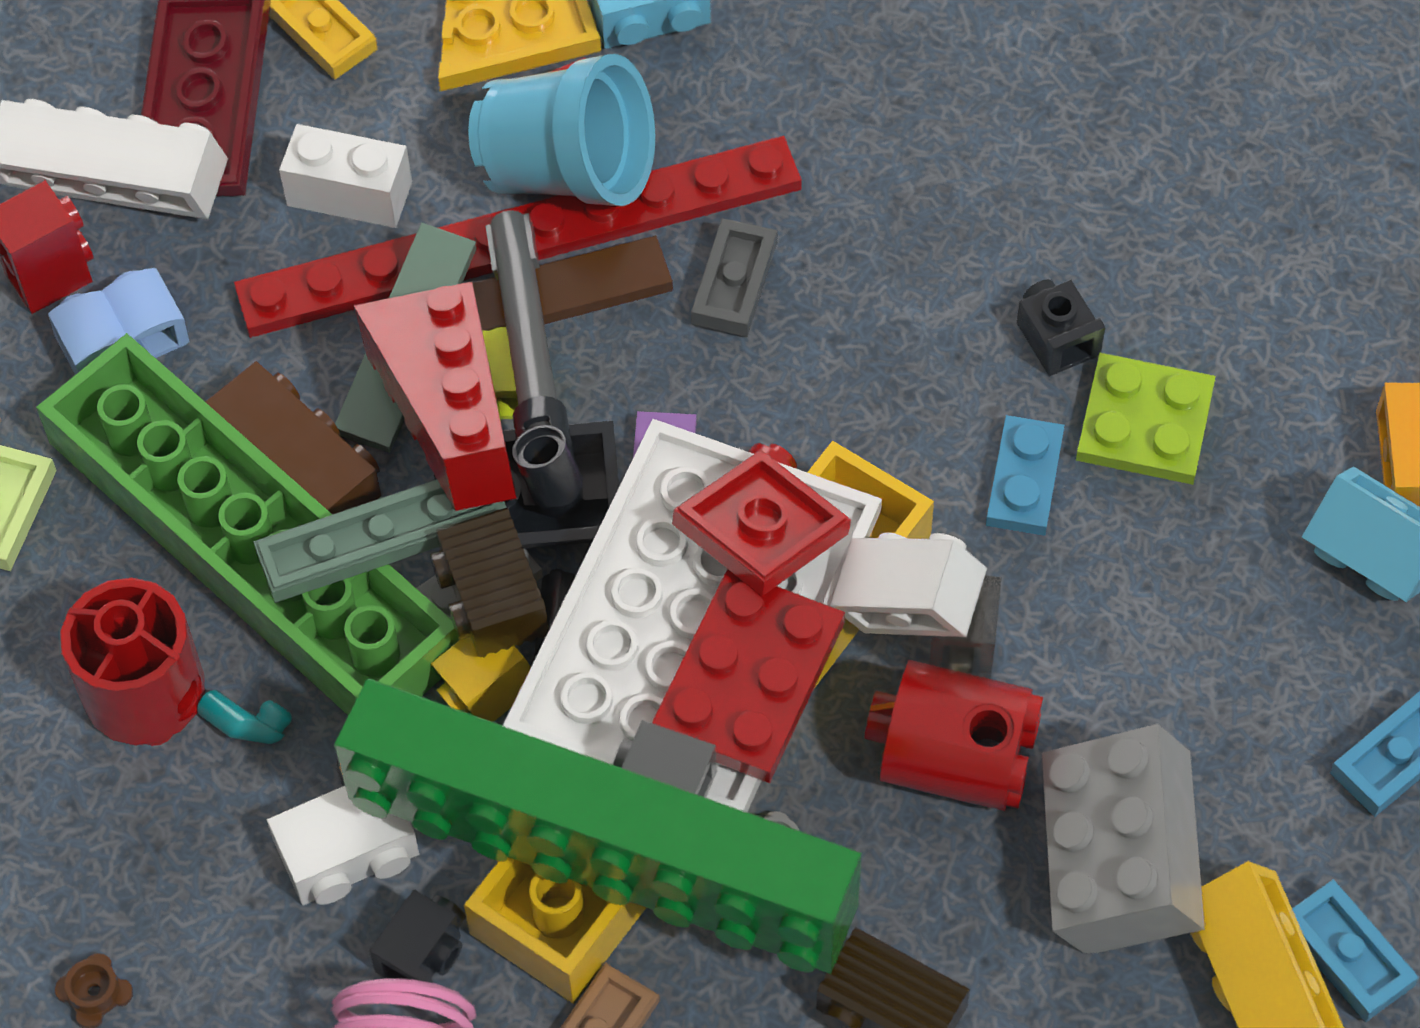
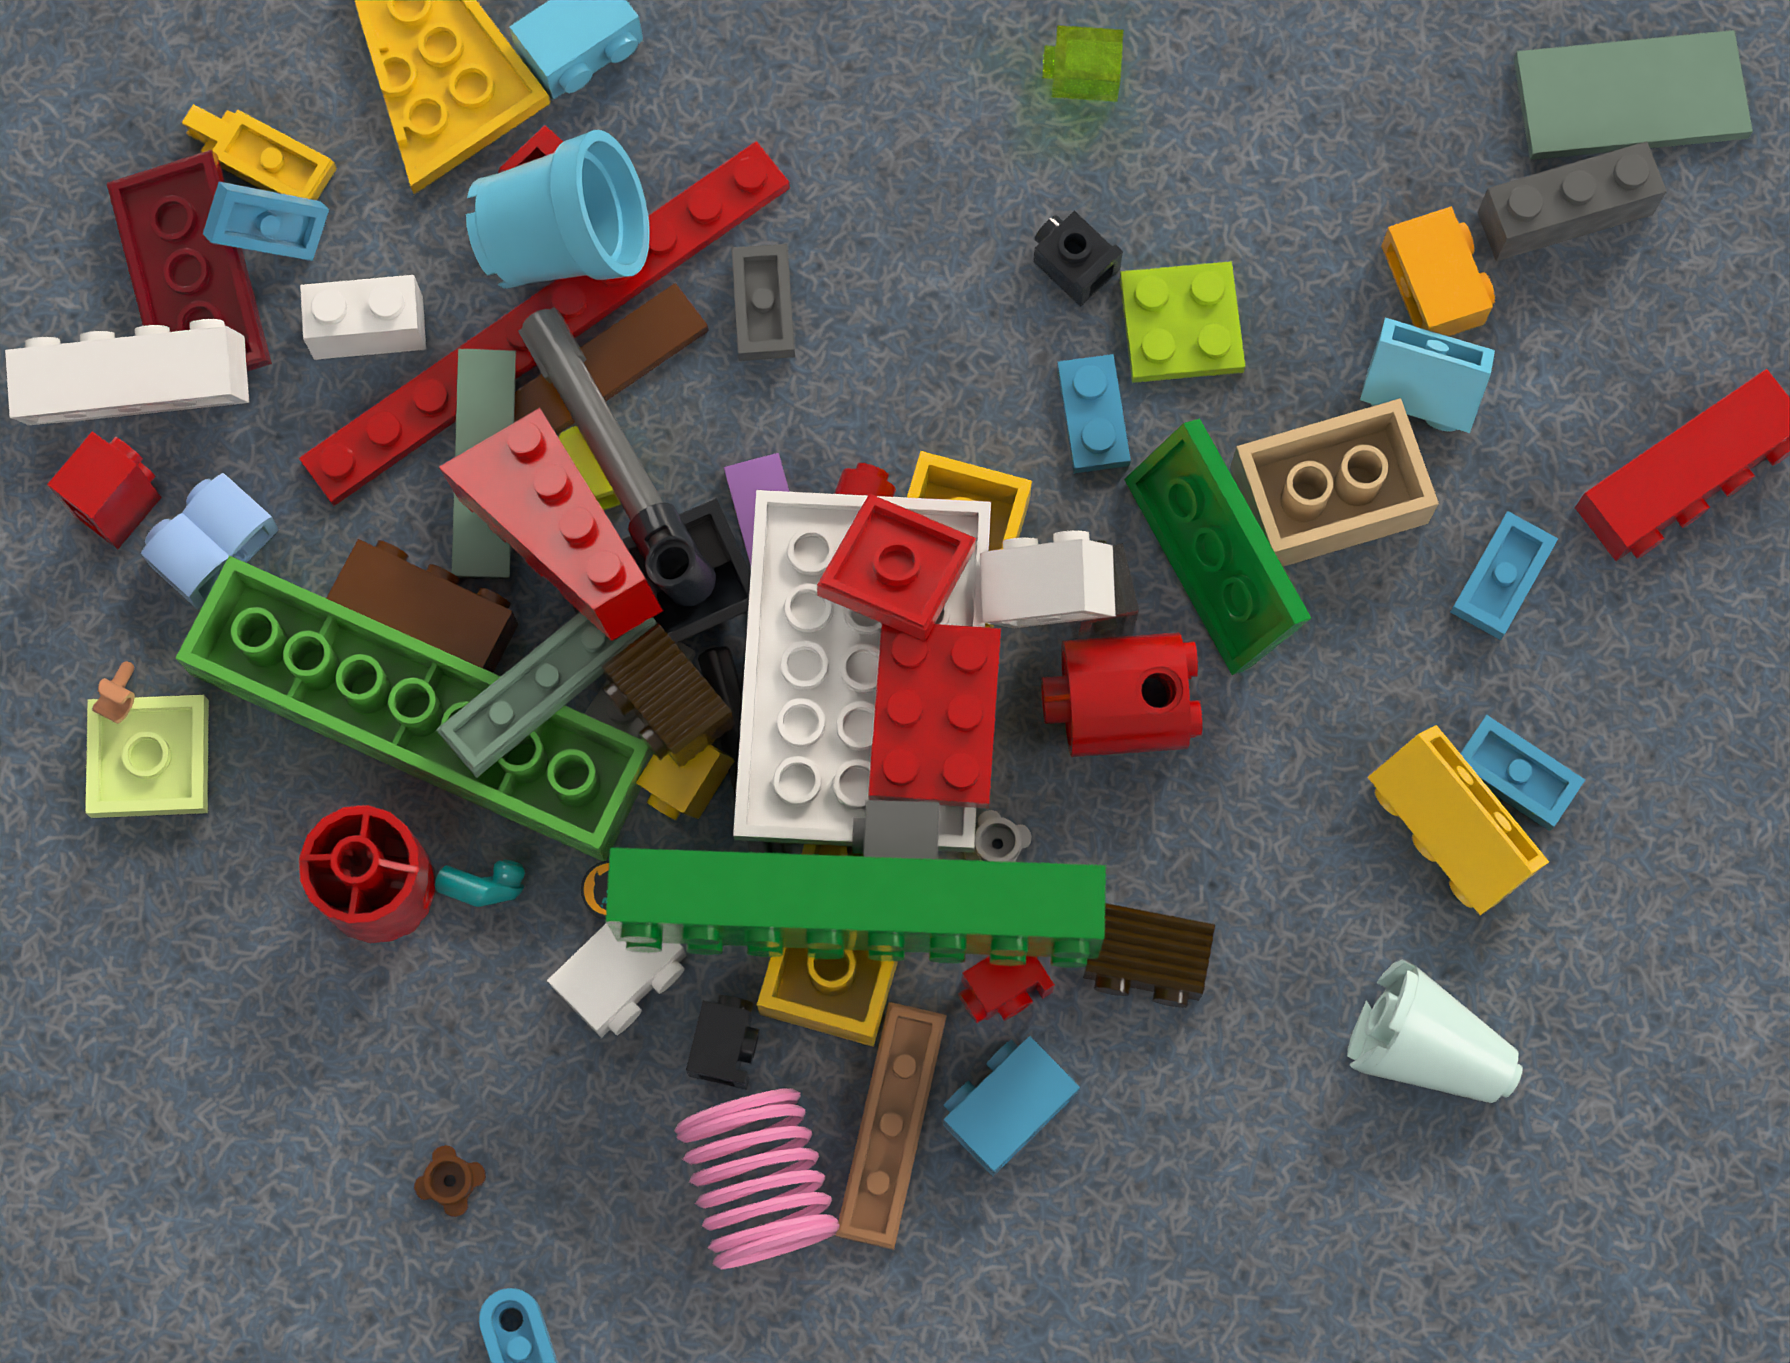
camera: 20 degrees left, 15 degrees up
light grey brick [1042,724,1205,953] -> none
none -> dark azure plate [203,182,329,261]
none -> red brick [958,955,1055,1023]
none -> clear neon green brick [1042,25,1124,102]
none -> green plate [1124,418,1311,675]
none -> tan brick [1230,398,1439,567]

